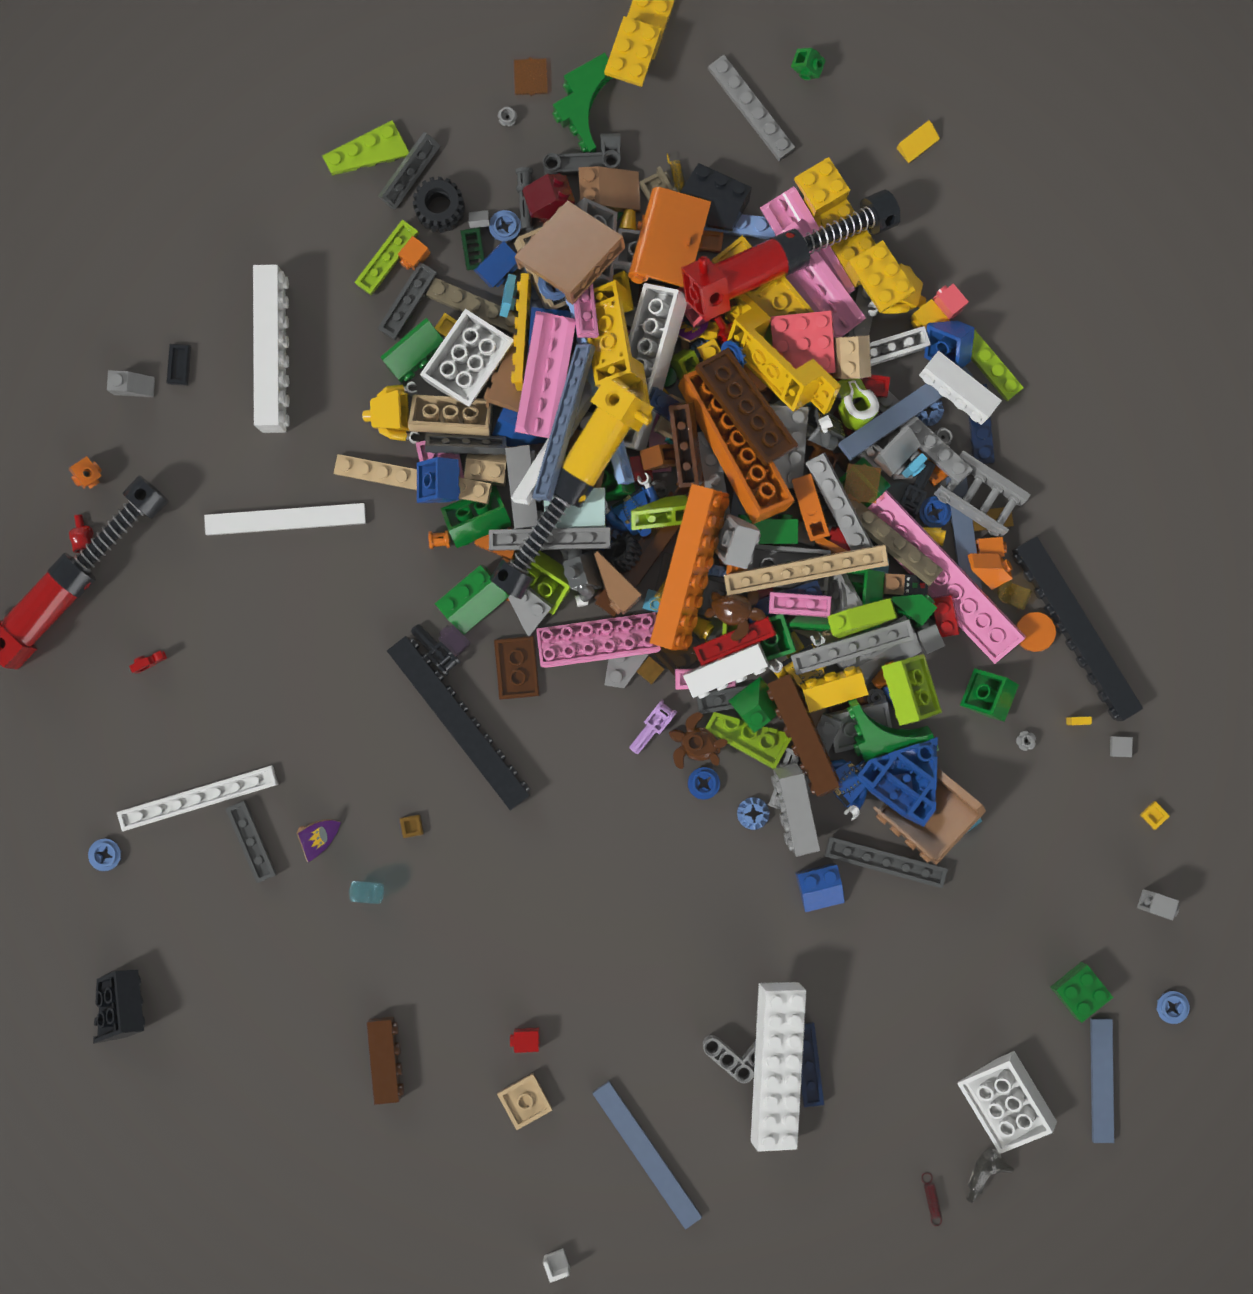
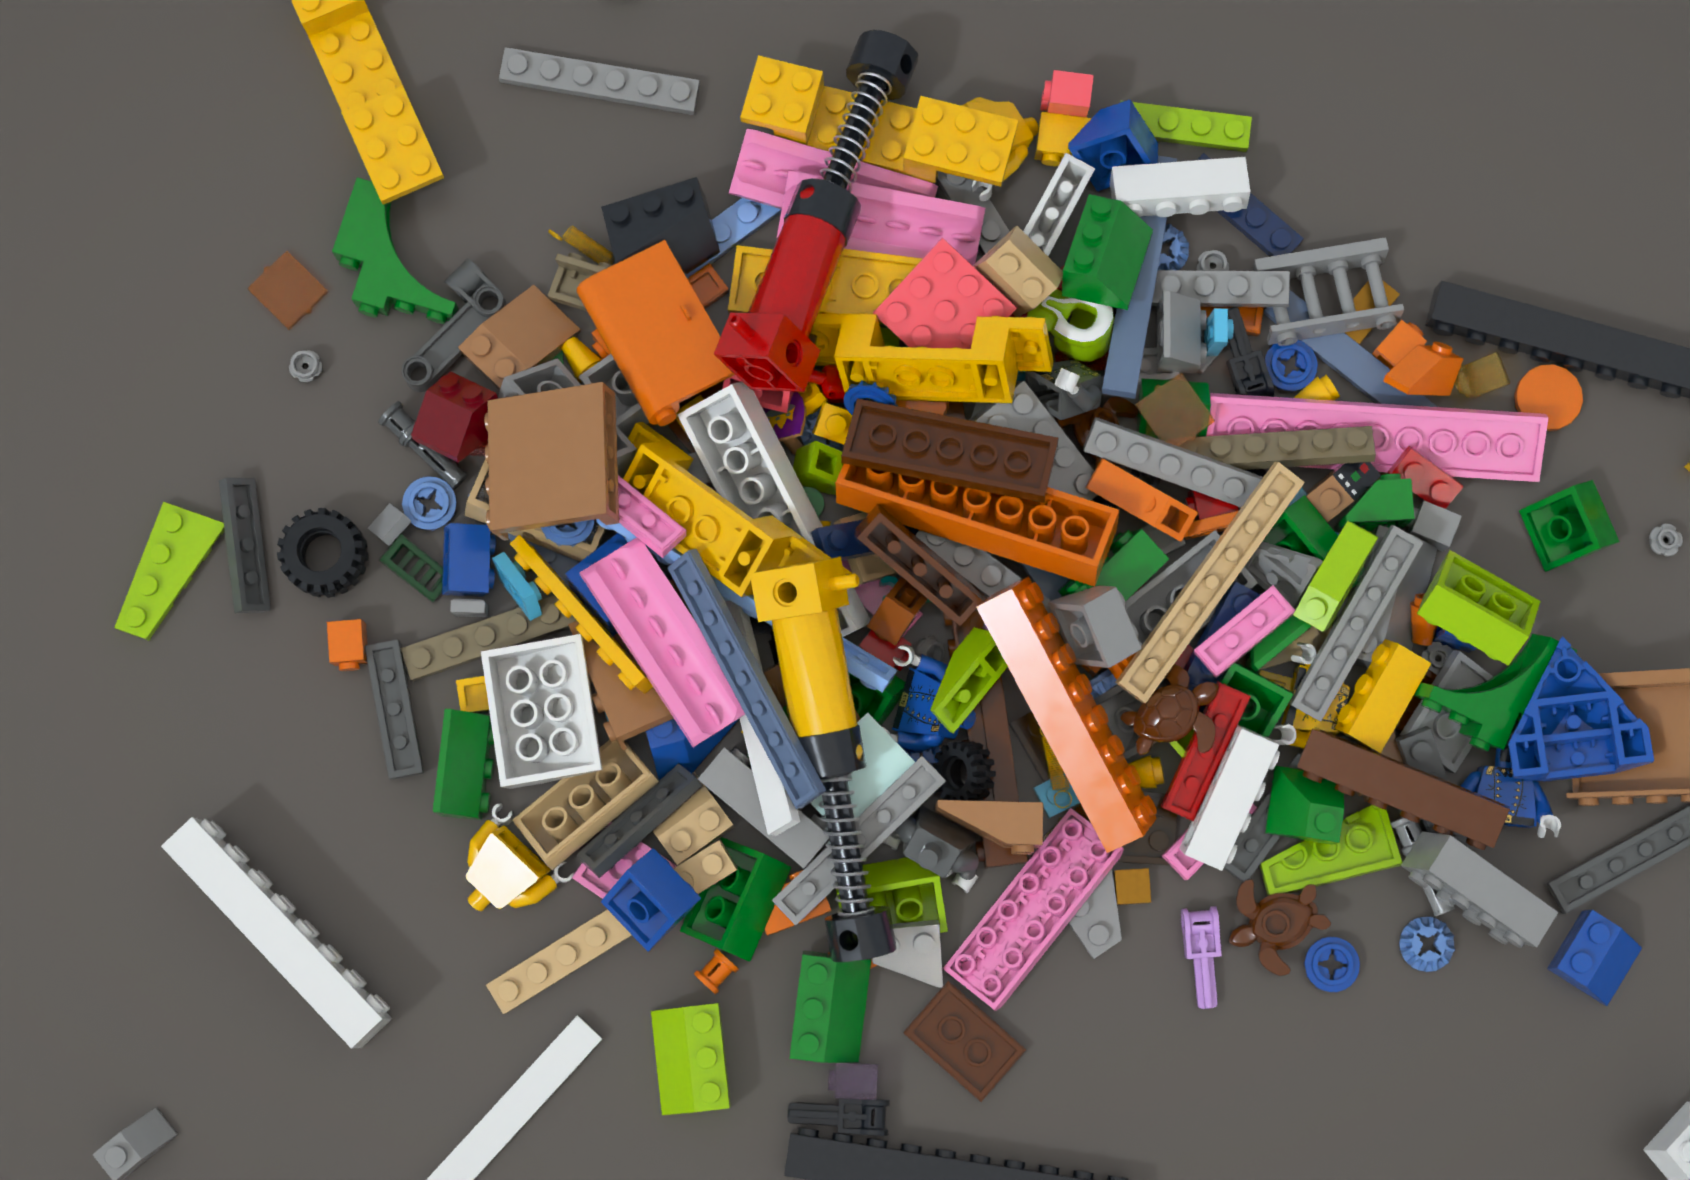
camera: 45 degrees left, 5 degrees down
black tile [166,344,191,386] -> none
lime plate [355,219,419,296] -> none
none -> light grey tile [450,599,489,617]
none -> lime slope [651,1003,731,1115]
none -> green slope [1062,194,1153,310]

